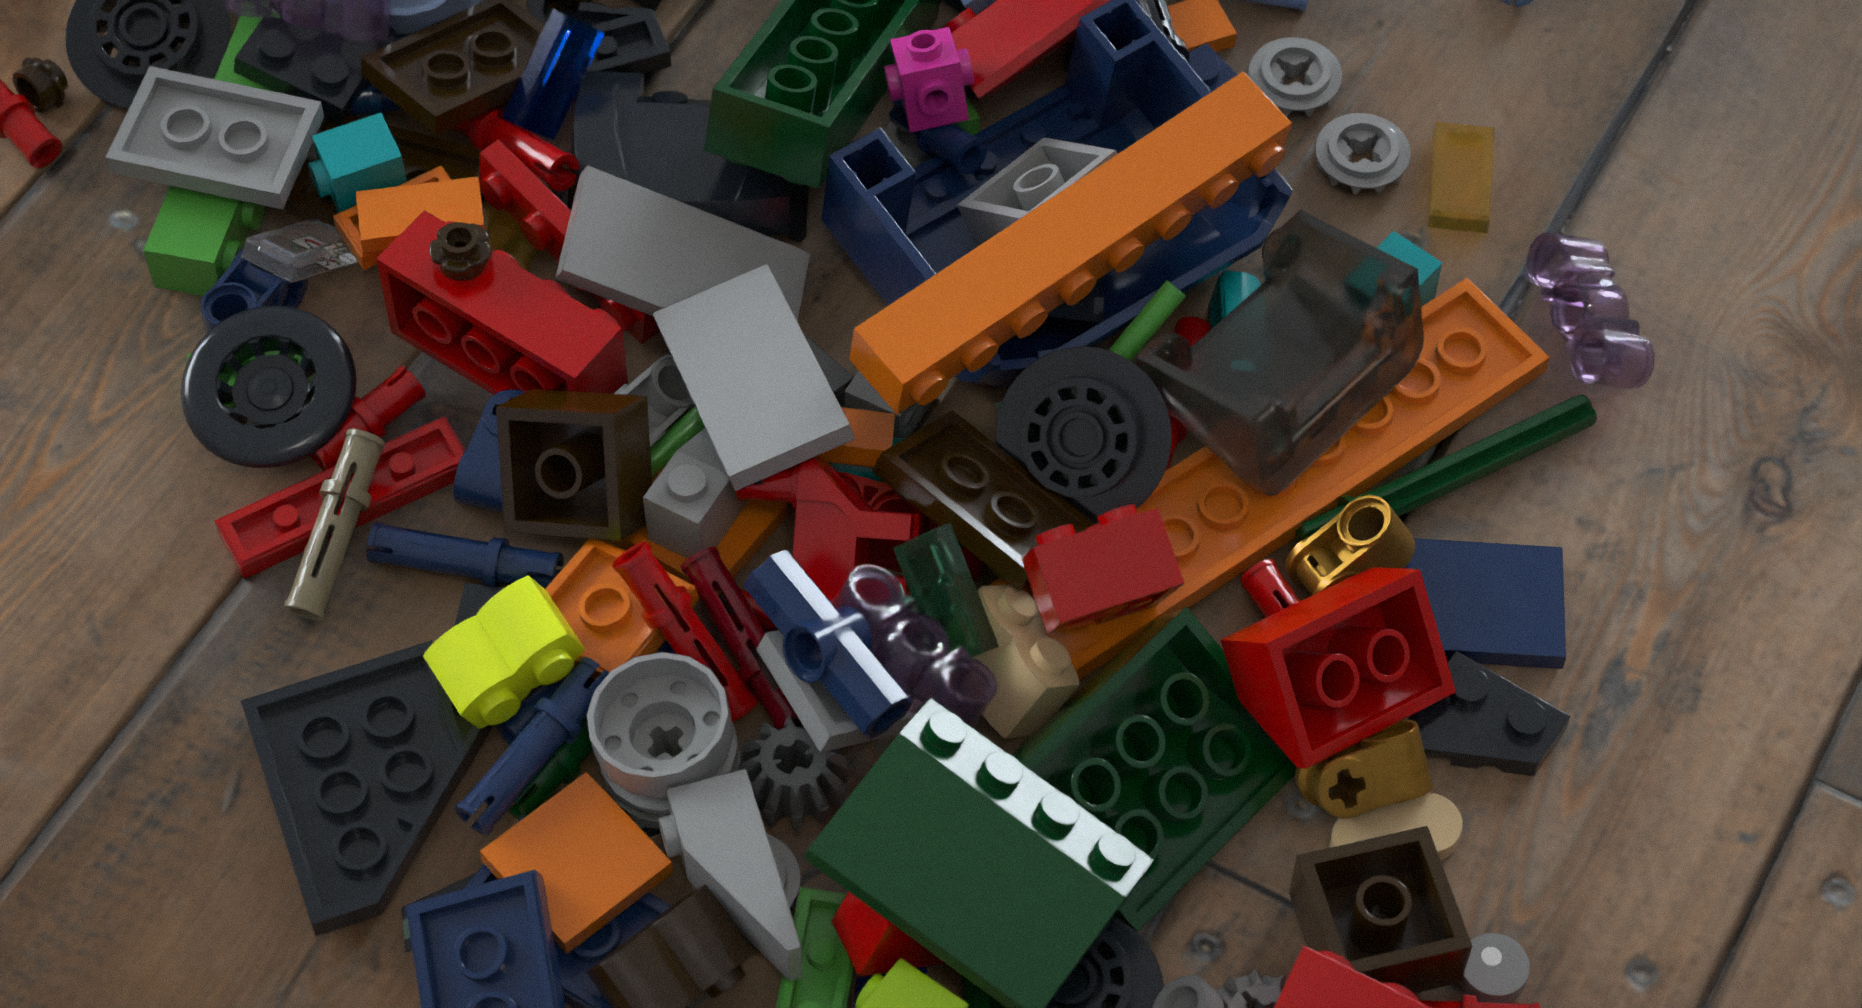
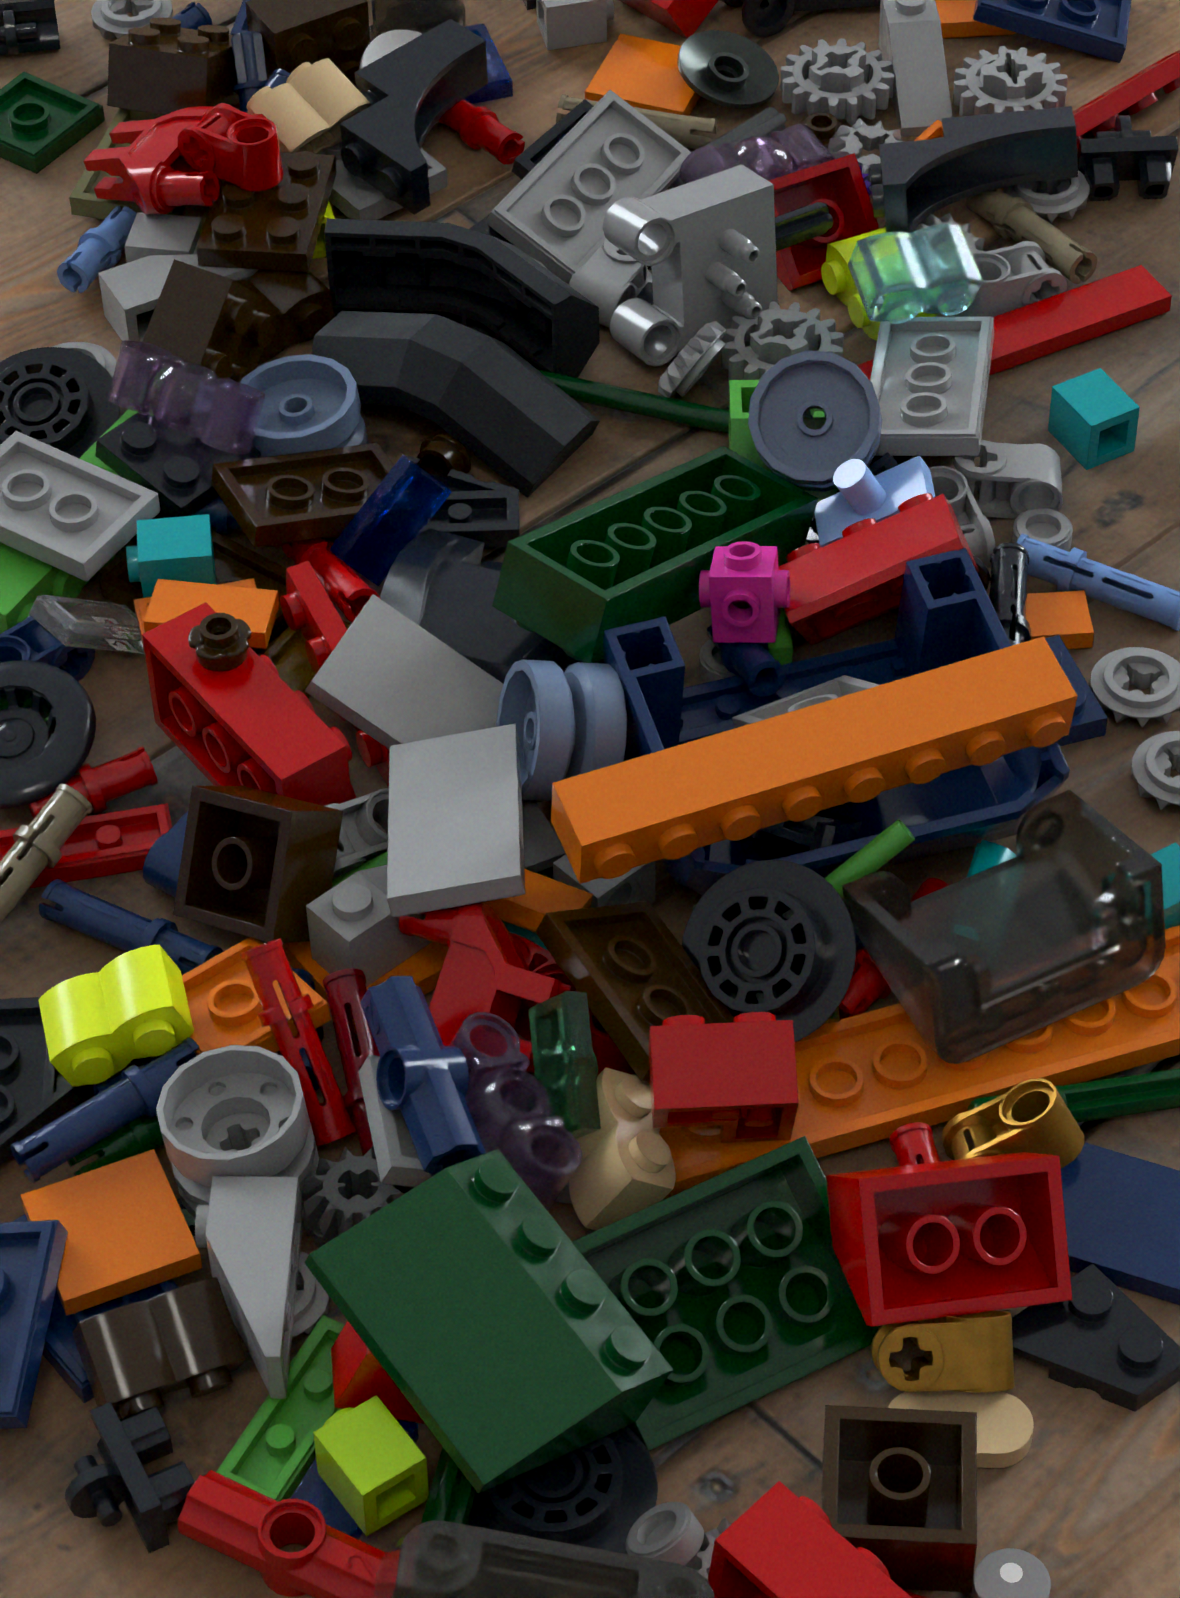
camera: 20 degrees right, 10 degrees down
none -> sand blue wheel [496,659,627,802]

